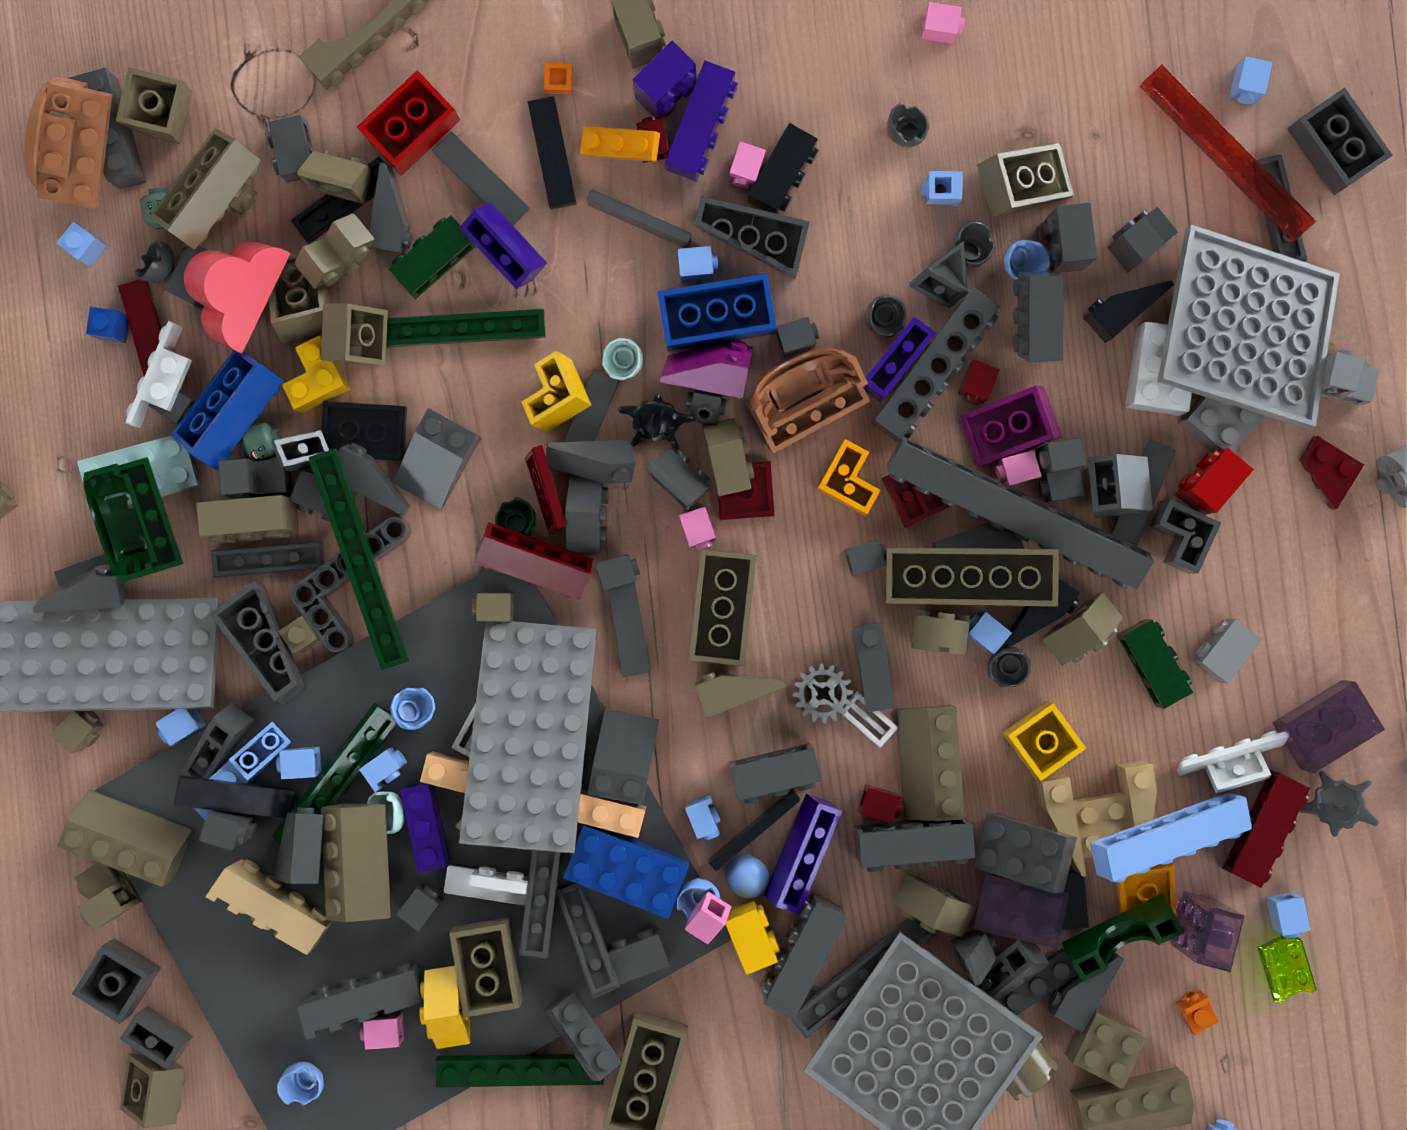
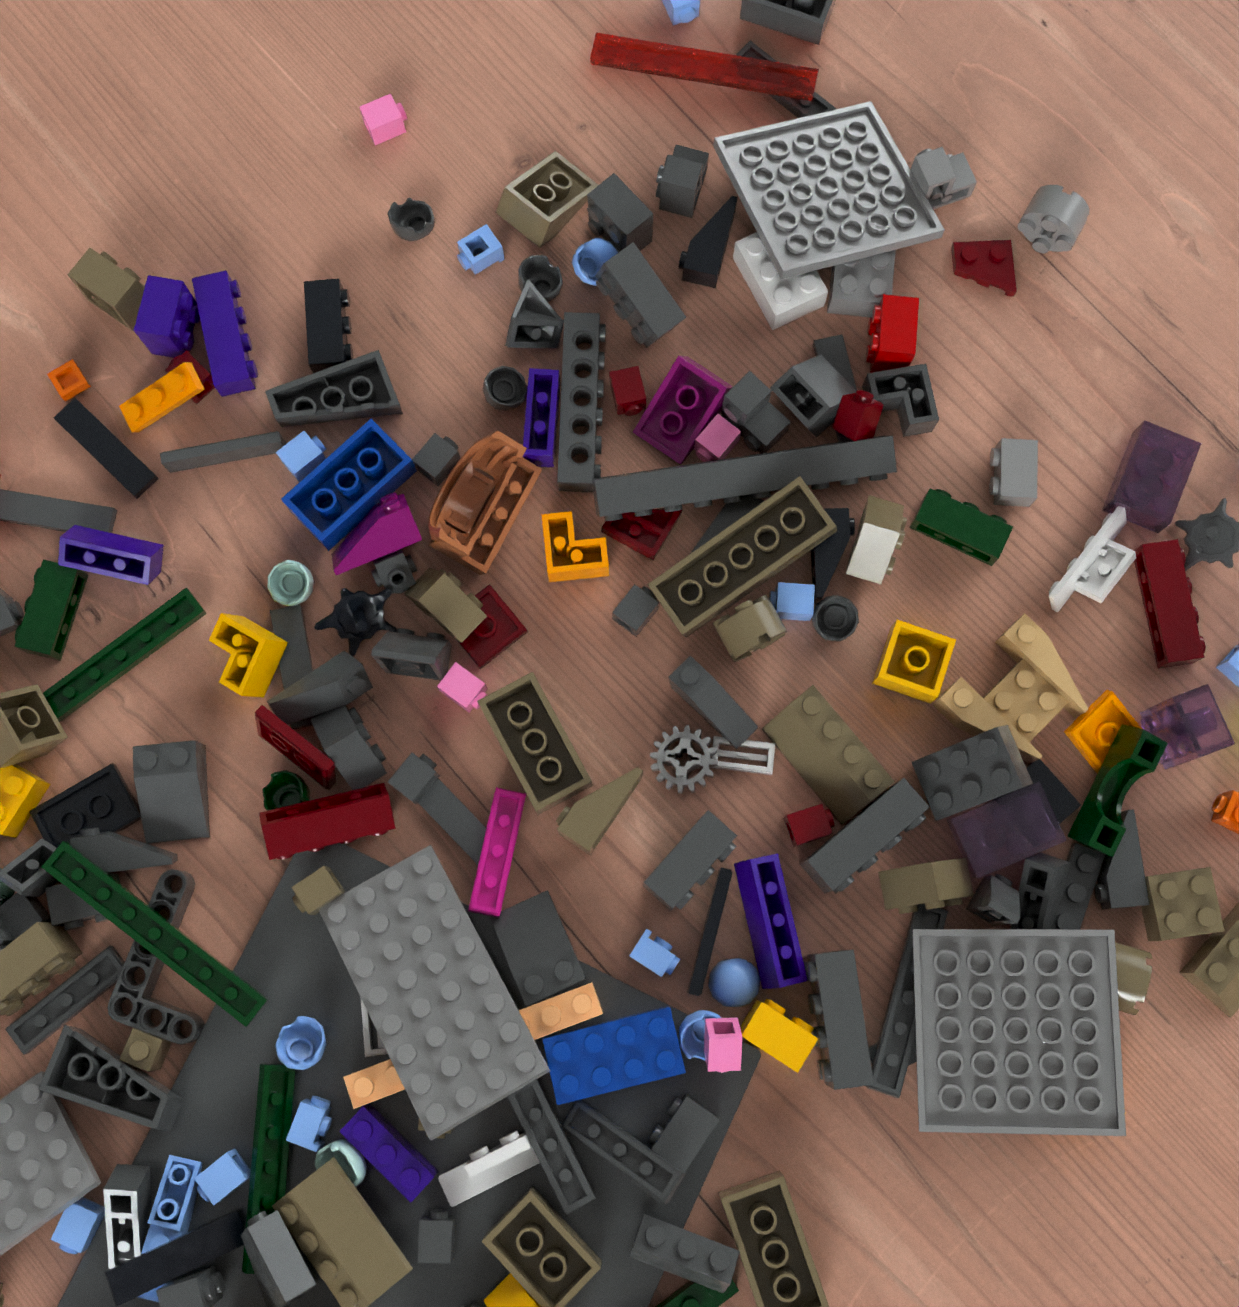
camera: 35 degrees left, 10 degrees down
bright pink brick [729,141,766,189] -> none
light blue brick [1090,792,1252,882] -> none
none -> dark pink tile [468,787,526,918]
none -> dark red brick [832,390,884,441]

